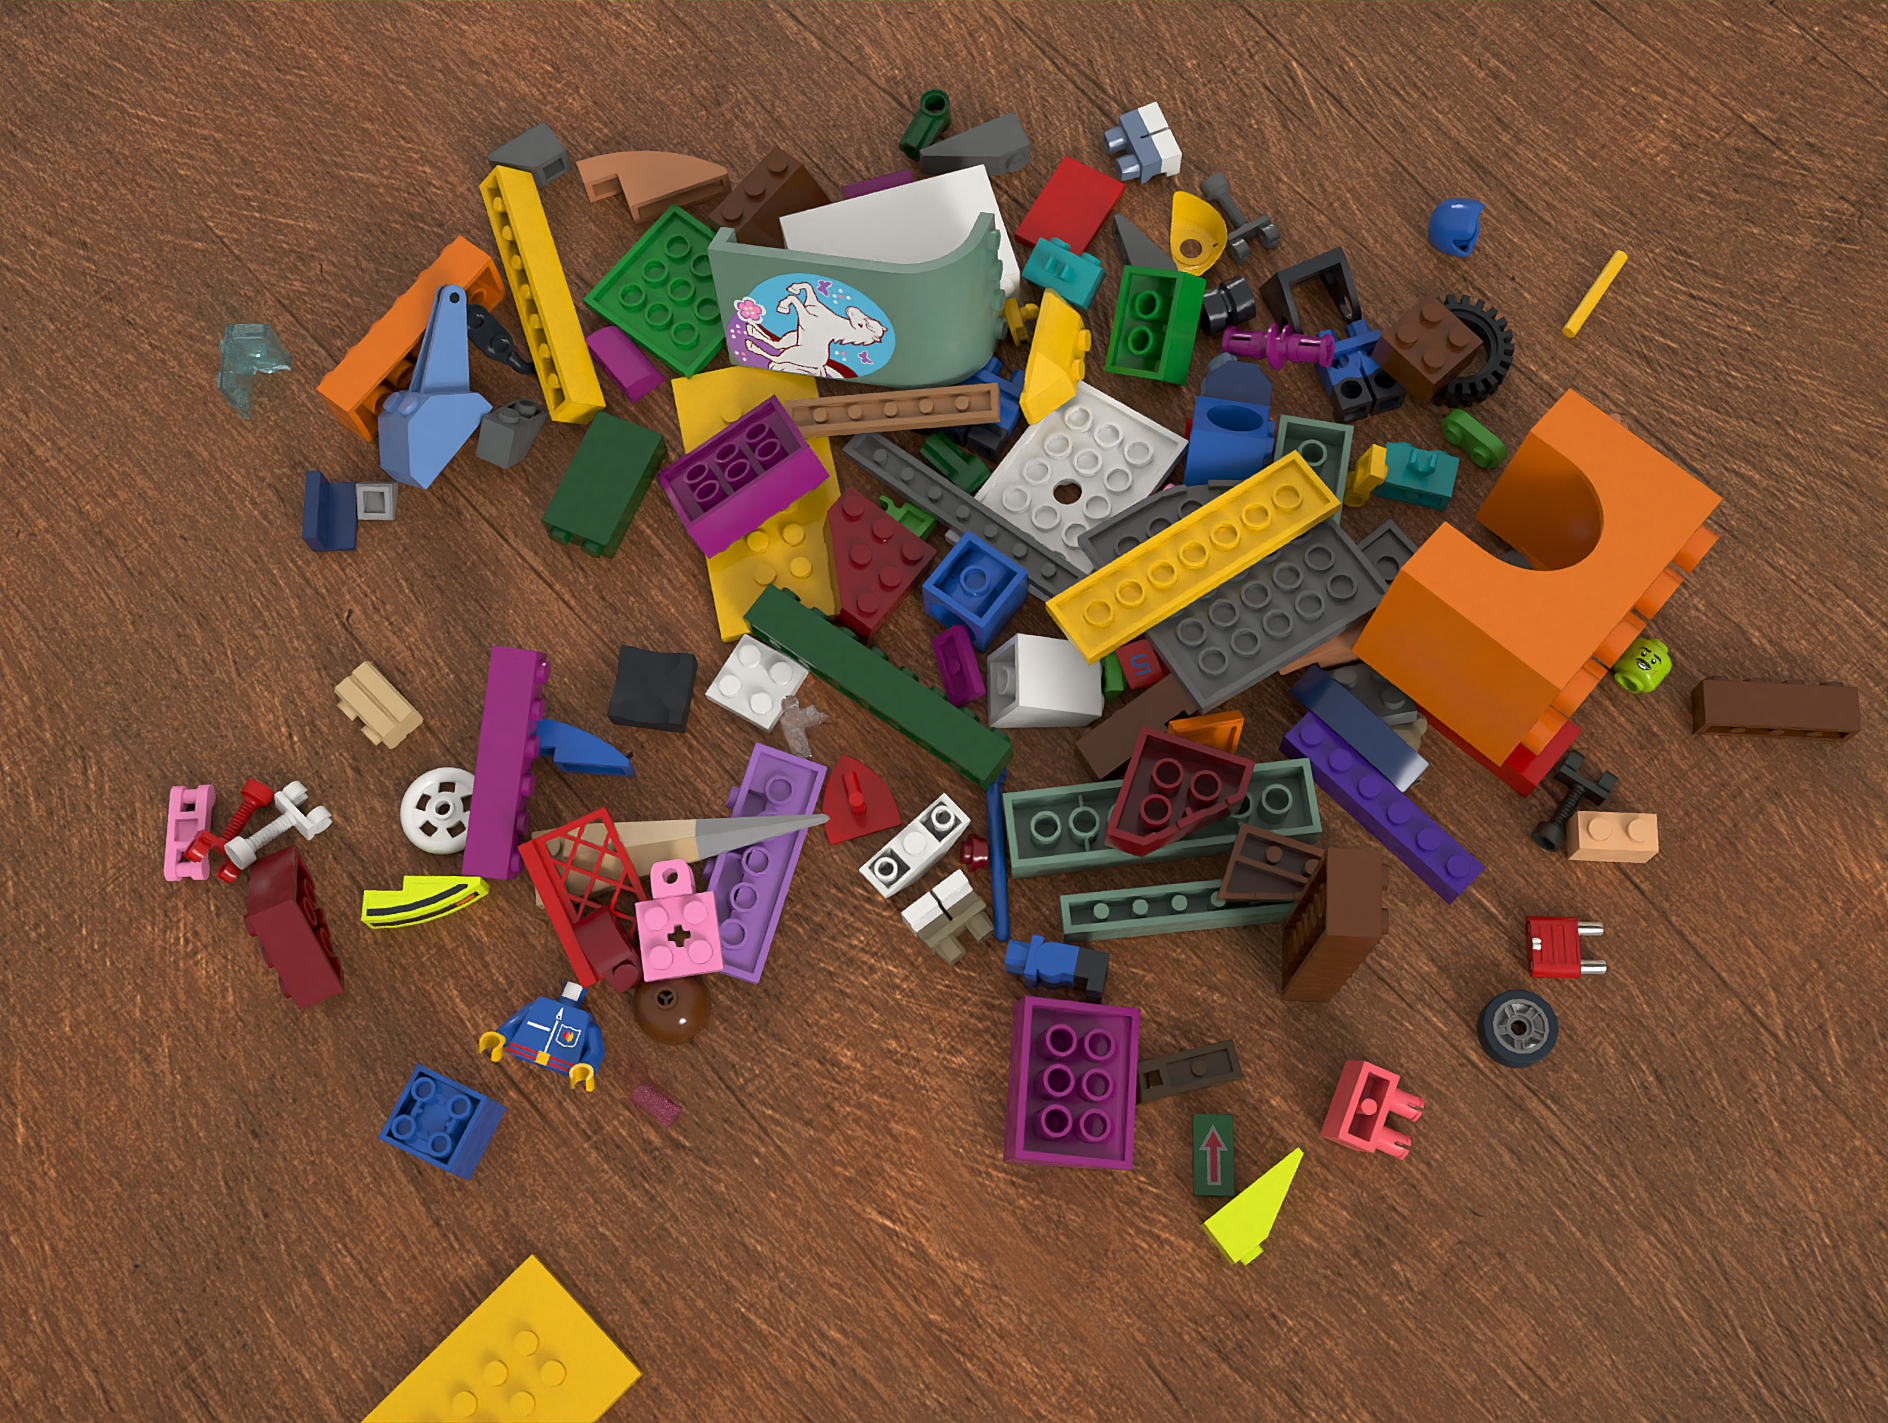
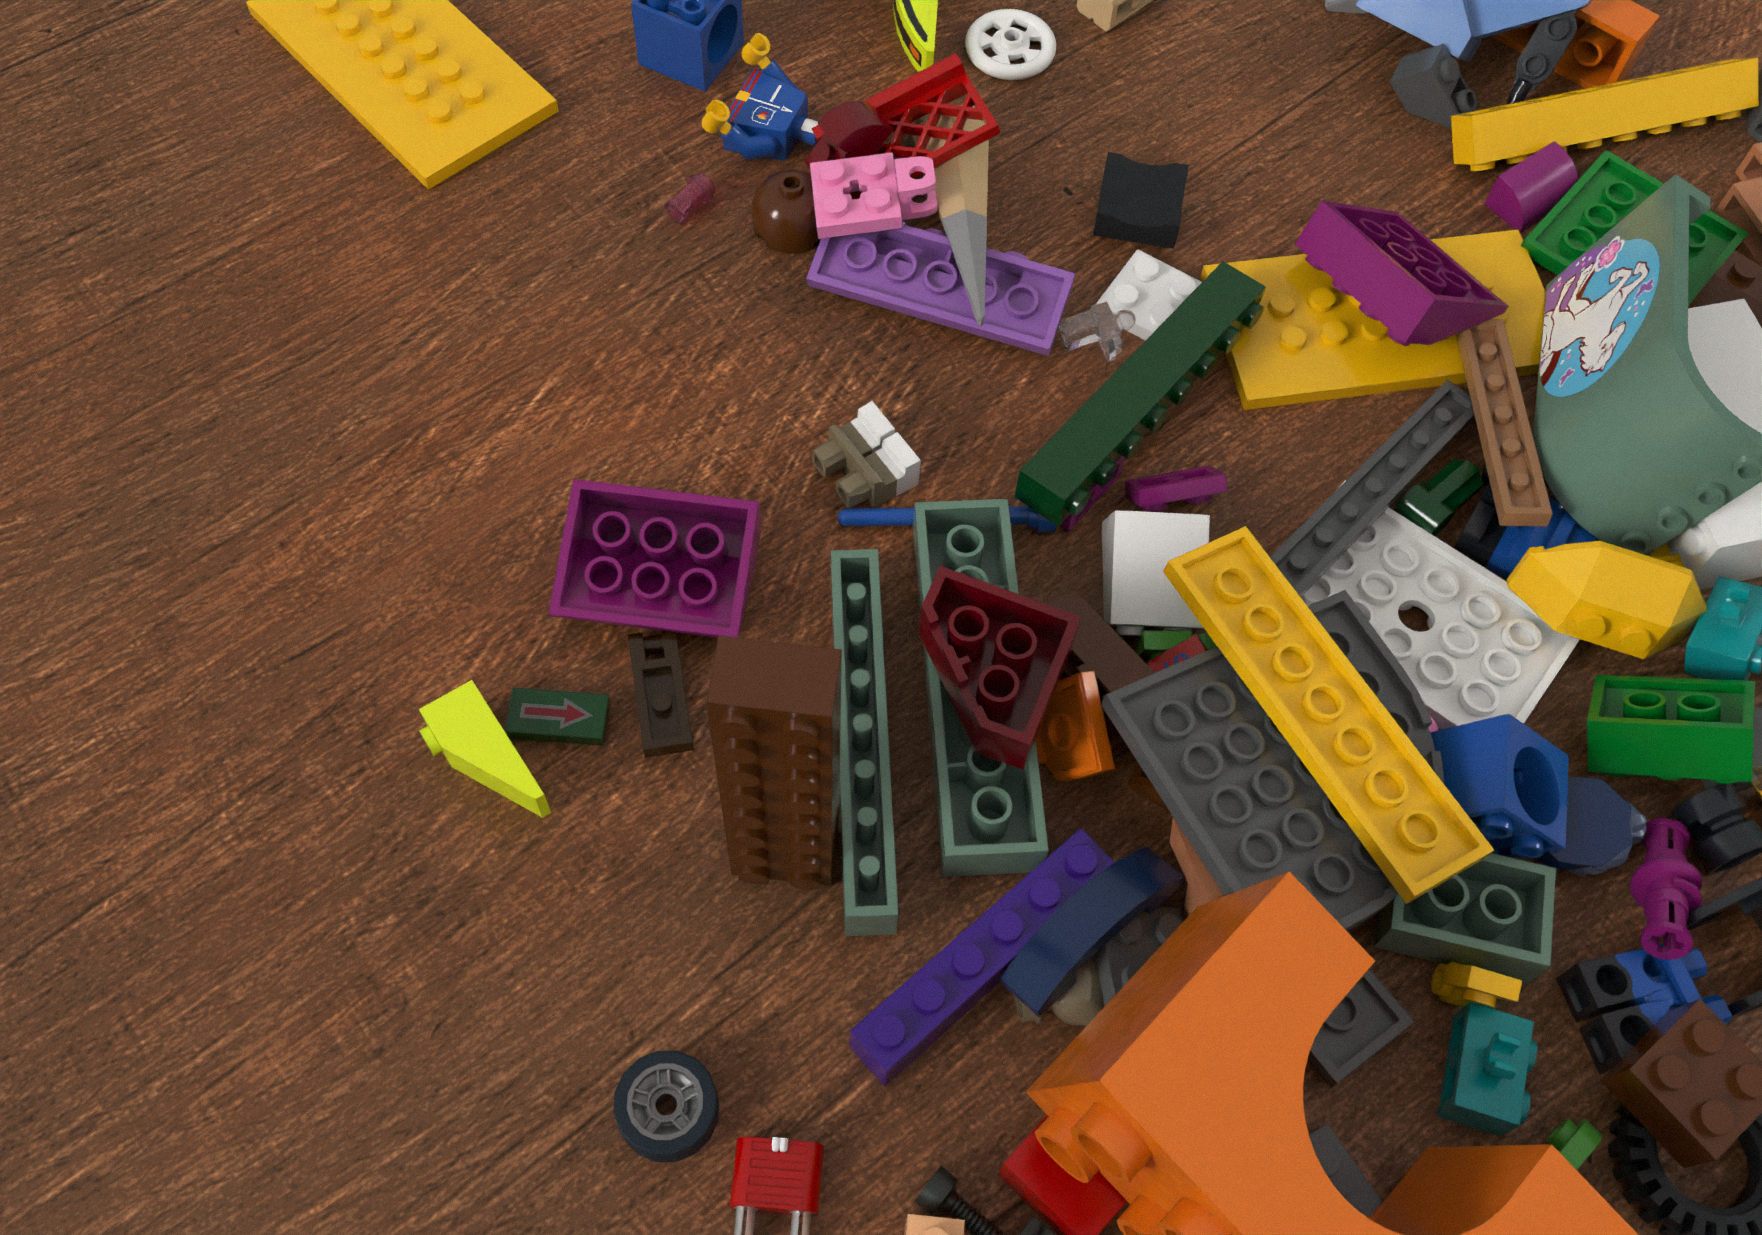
camera: 85 degrees right, 10 degrees down
magenta brick [462,646,550,880] -> none
blue slope [536,718,635,777] -> none
dark green brick [541,410,668,560] -> none
red shield [822,754,902,846] -> none
dark red brick [823,486,937,647] -> none
white slope [859,793,971,899] -> none
bright green plate [879,495,937,541] -> none
blue brick [922,530,1028,654] -> none
dark red plate [960,834,988,872] -> none
blue hips [1004,935,1110,1004] -> none
reddish brown wedge [1215,823,1326,902] -> none
coral brick [1320,1060,1424,1160] -> none

